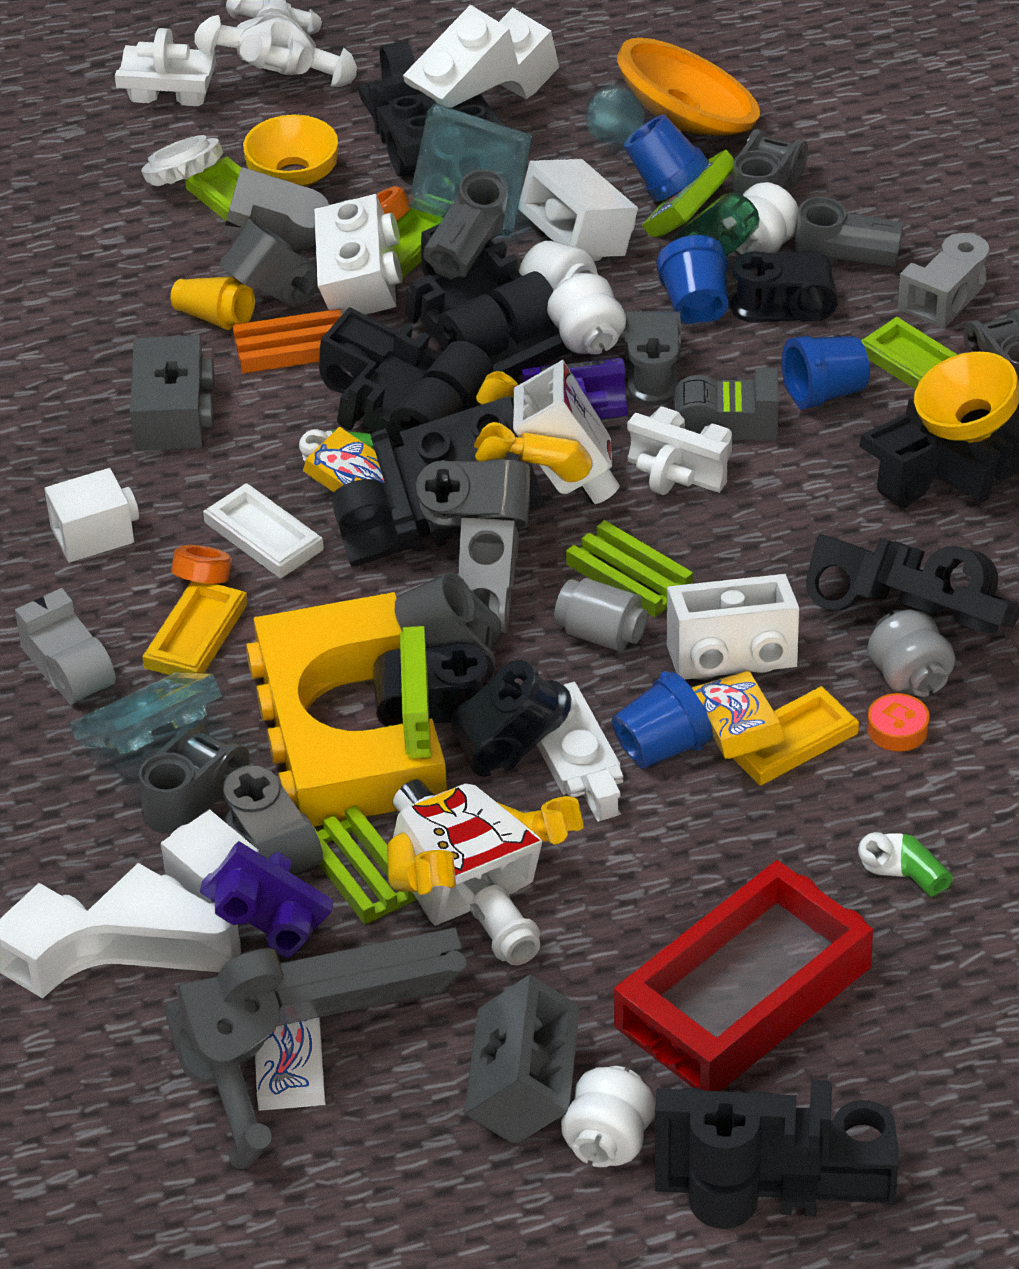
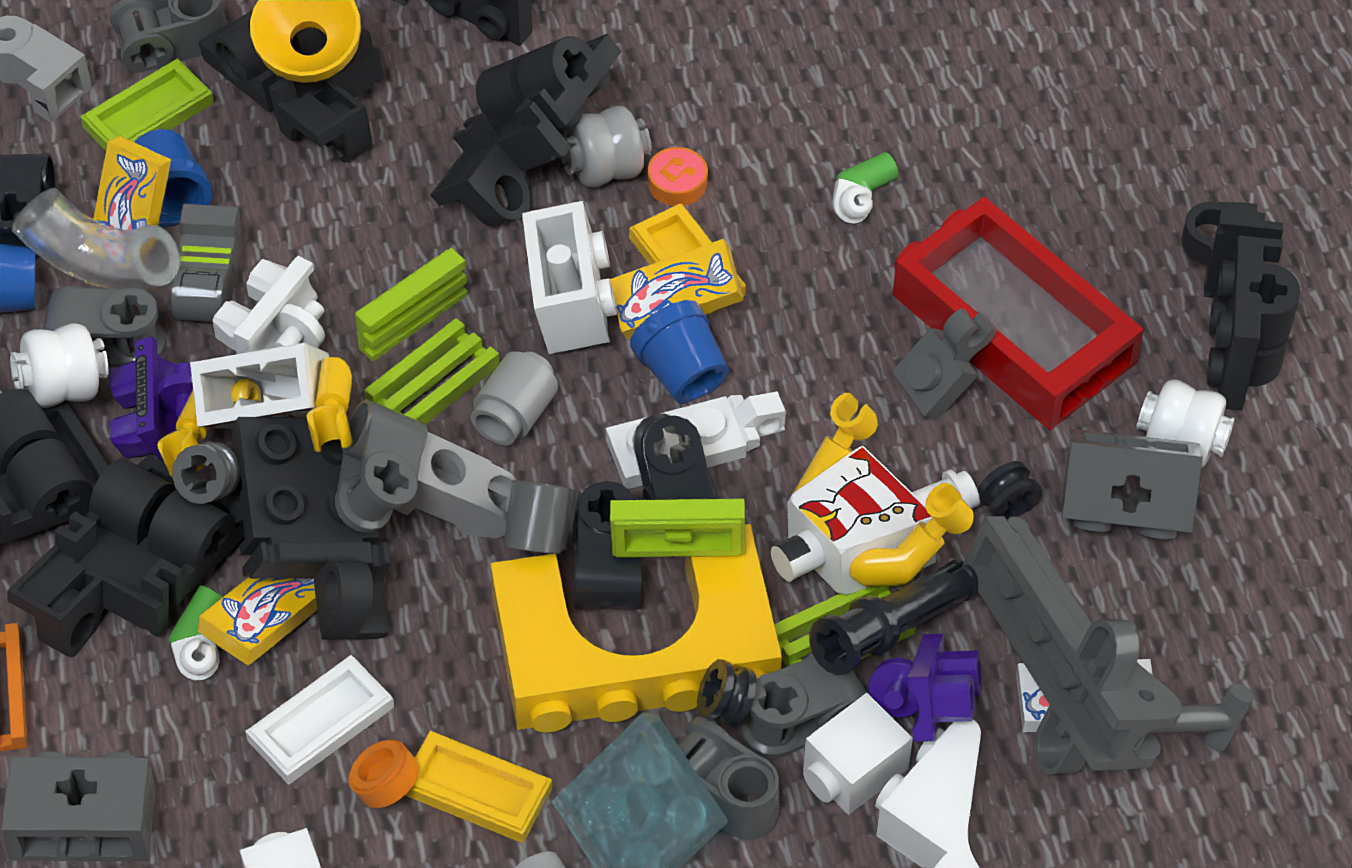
camera: 90 degrees left, 10 degrees up
none -> clear cylinder [12,188,180,290]
none -> yellow tile [88,136,171,274]
none -> dark grey bush [172,441,240,504]
none -> lime tile [355,248,468,362]
none -> black bush [697,659,757,727]
none -> black pin [809,559,978,675]
none -> dark grey plate [892,308,997,418]
none -> black bush [977,461,1043,521]

